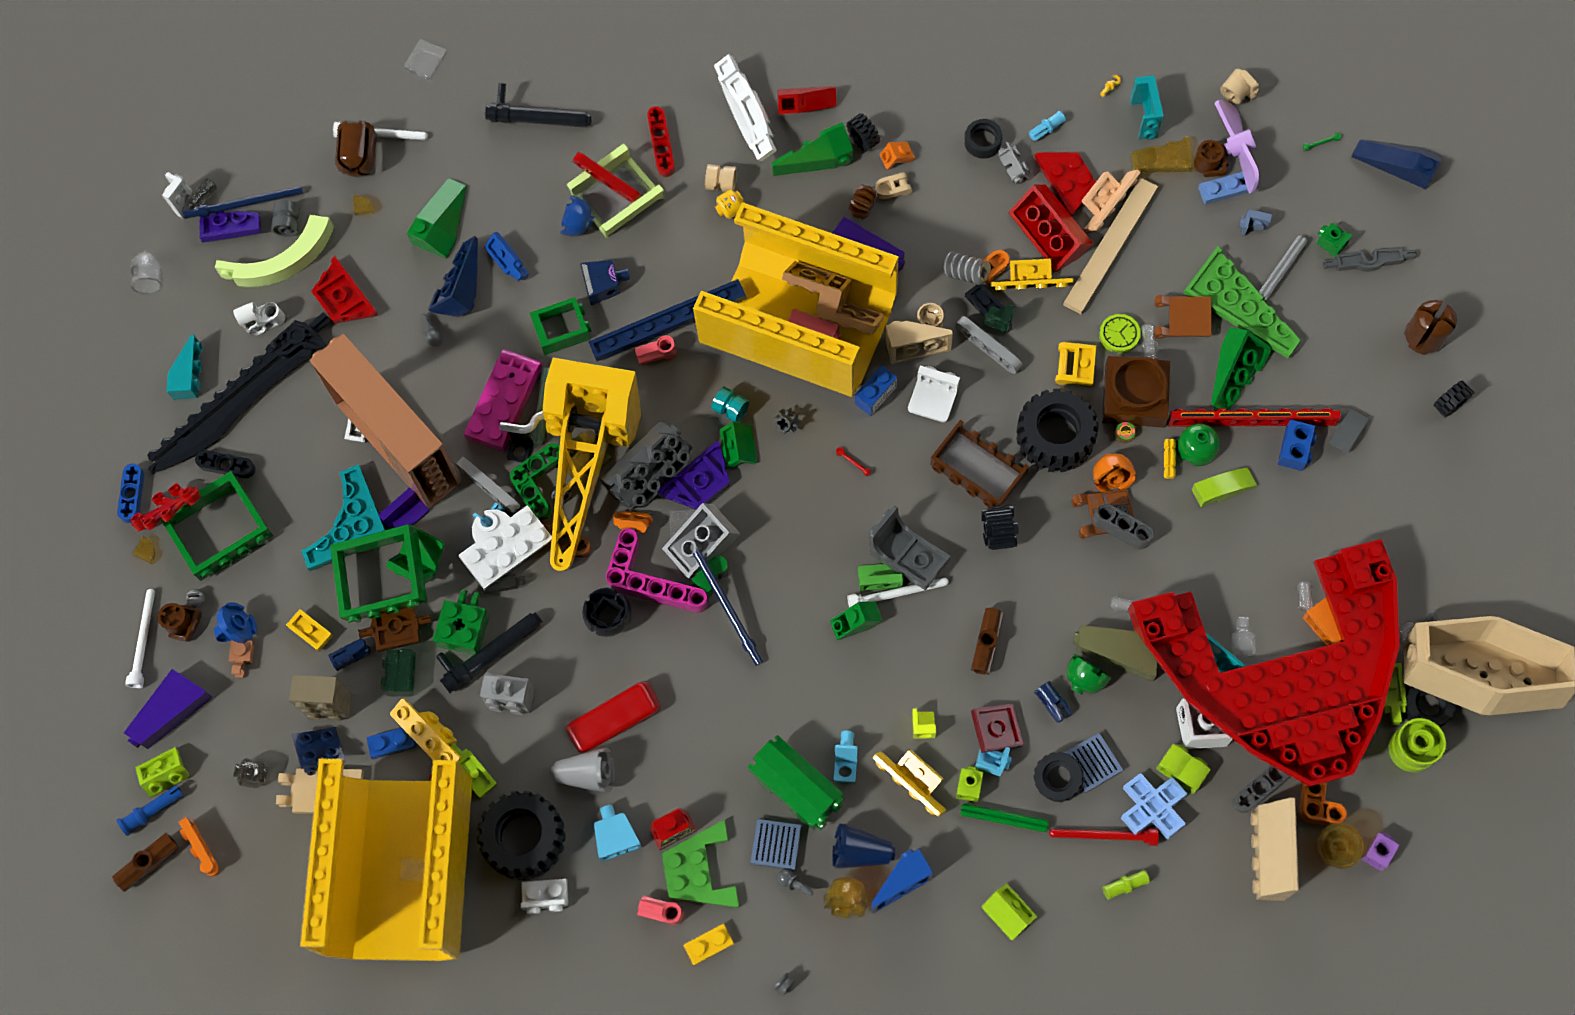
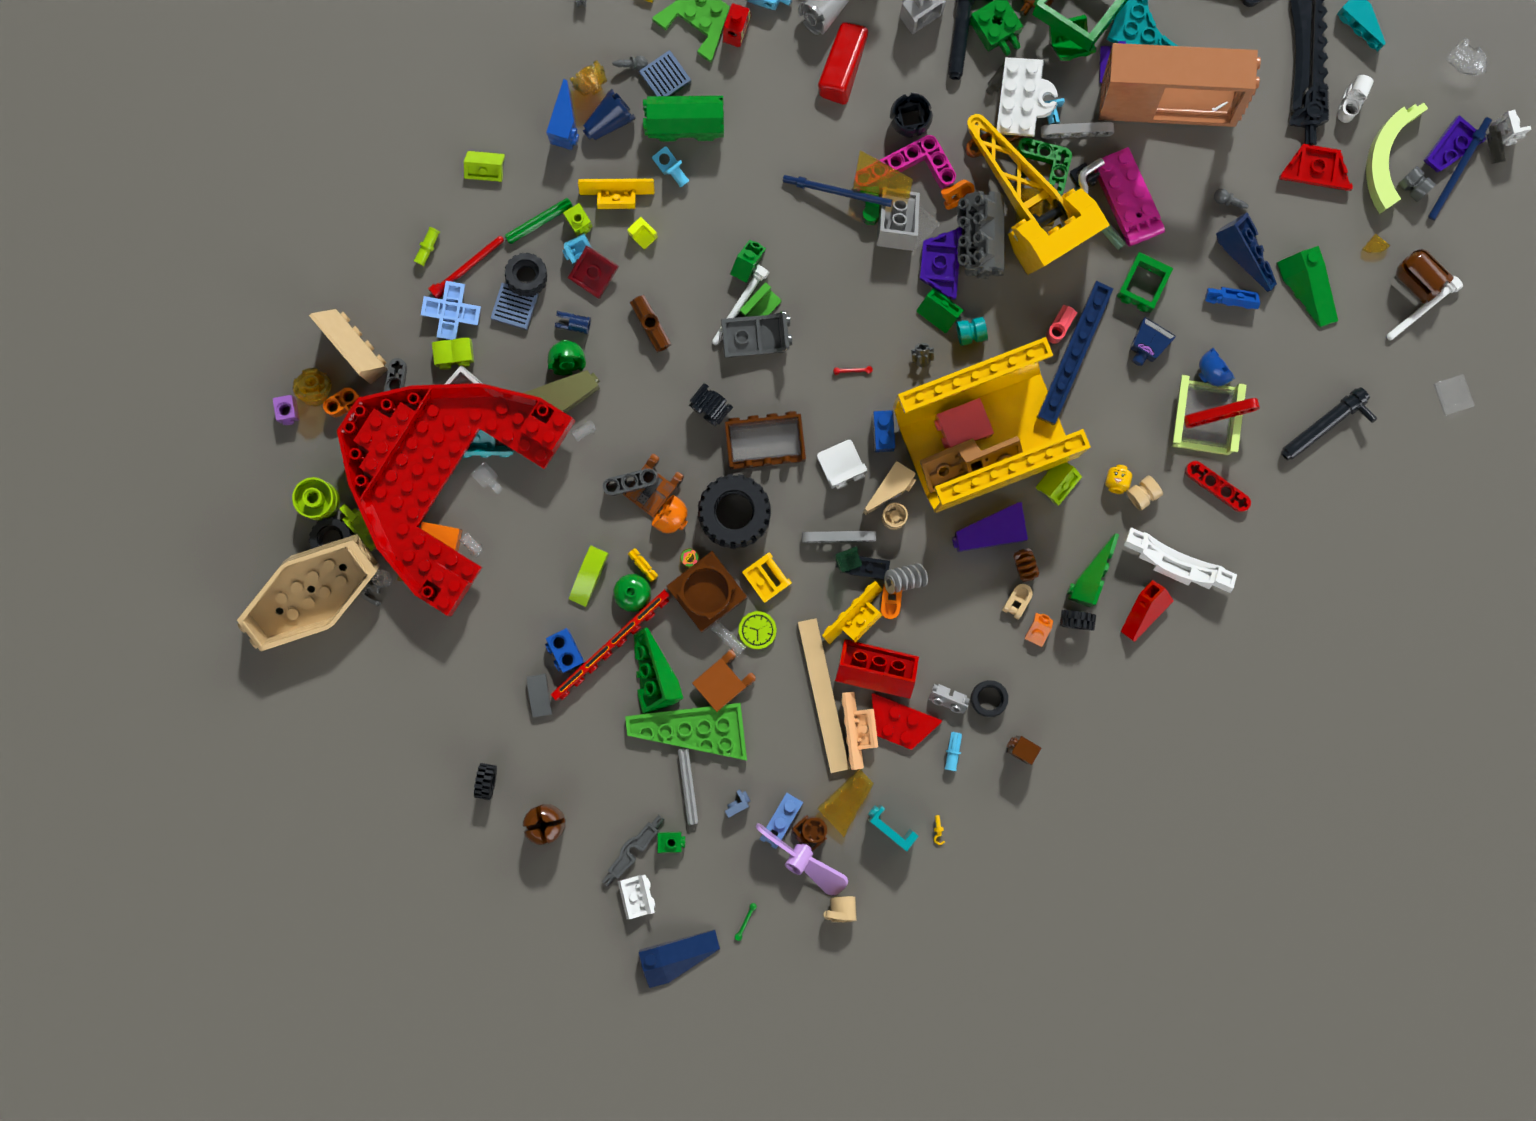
camera: 130 degrees right, 15 degrees up
none -> white bracket [618,875,655,919]
none -> clear yellow wing [853,150,913,199]
none -> reddish brown brick [1006,735,1042,765]

